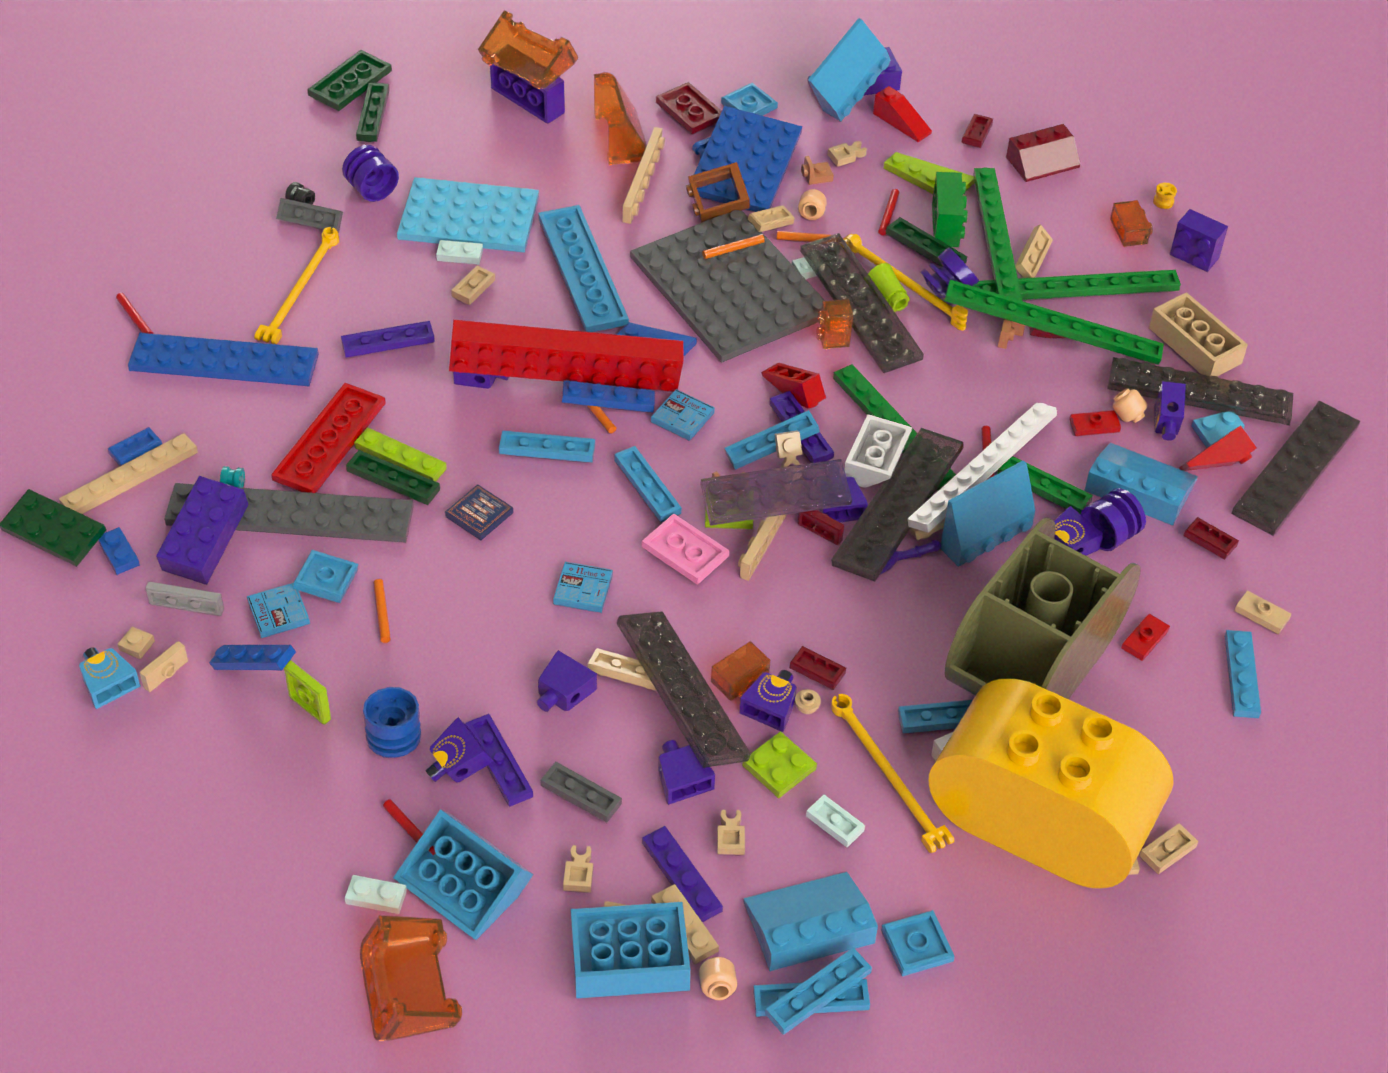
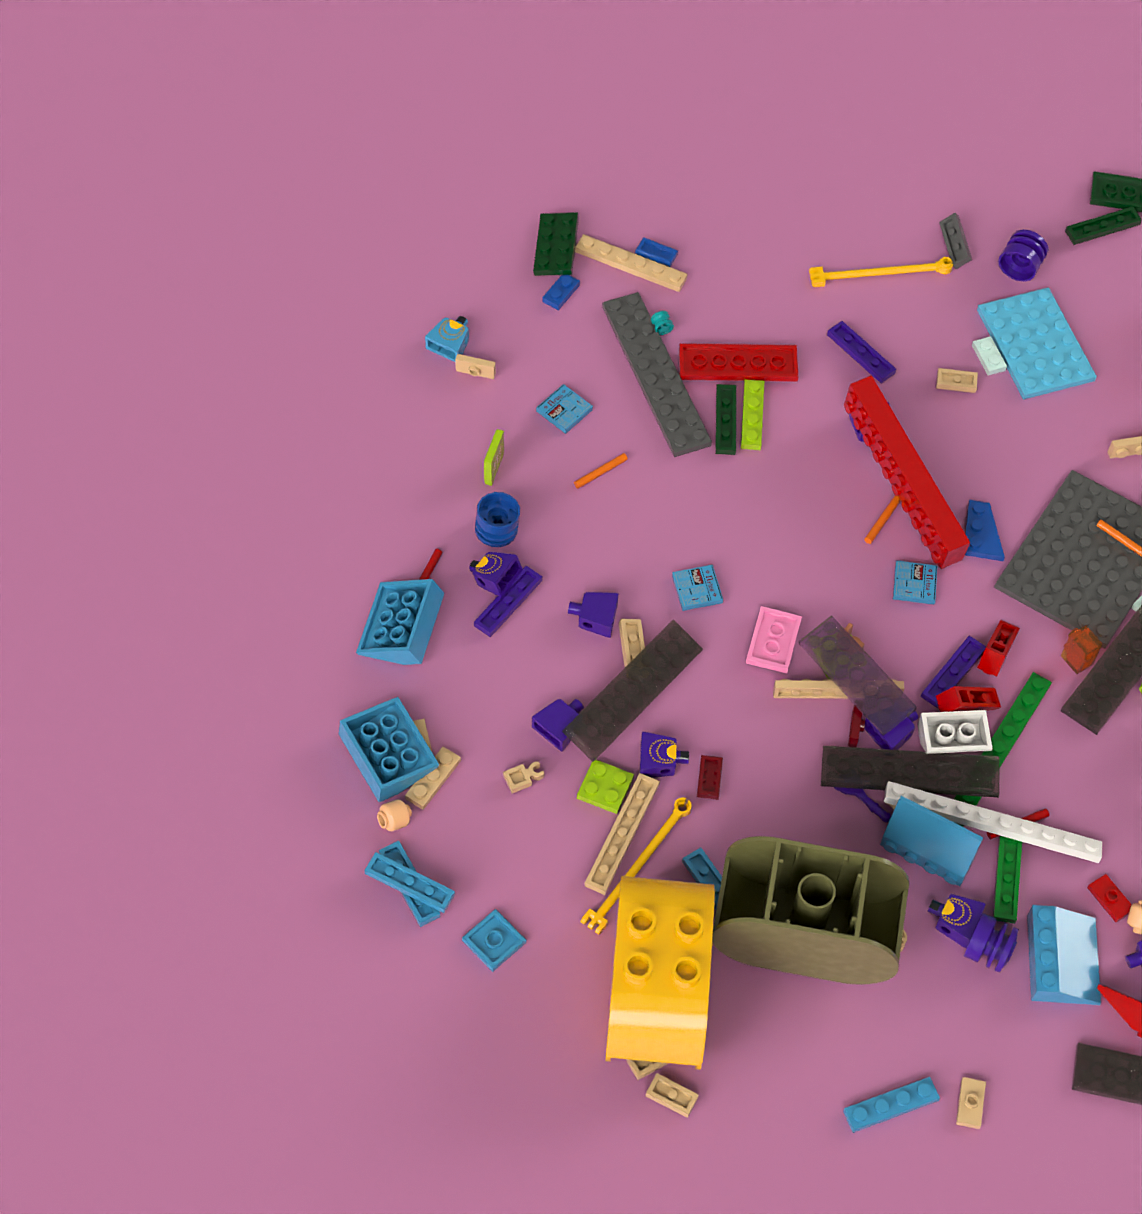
camera: 65 degrees right, 10 degrees up
red bar [116,293,154,334] -> none
tan plate [117,626,155,659] -> none
blue plate [128,333,319,387] -> none
light grey tile [146,581,224,616] -> none
dark purple brick [156,476,249,585] -> none
blue plate [209,645,296,671] -> none
pearl dark grey wheel [285,182,316,205] -> none
dark azure tile [293,550,358,603] -> none
light aqua plate [345,875,407,914] -> none
clear orange windscreen [360,915,462,1041] -> none
dark blue tile [445,484,514,540] -> none
dark azure plate [499,431,595,463] -> none
dark azure plate [538,205,629,332] -> none
dark grey plate [541,762,622,823] -> none
blue plate [562,380,655,413] -> none
tan plate [563,845,593,892] -> none
dark azure plate [614,446,682,523] -> none
dark purple plate [642,826,723,922] -> none
clear orange brick [711,641,770,701] -> none
dark azure plate [725,410,820,470] -> none
dark azure slope [743,872,878,971] -> none
tan plate [775,430,802,474] -> none
tan plate [795,689,821,714] -> none
light aqua plate [806,795,865,847] -> none
red plate [1121,614,1170,661] -> none
dark red plate [1183,517,1239,560] -> none
none -> tan plate [585,773,660,895]
none -> red slope [936,686,1001,712]

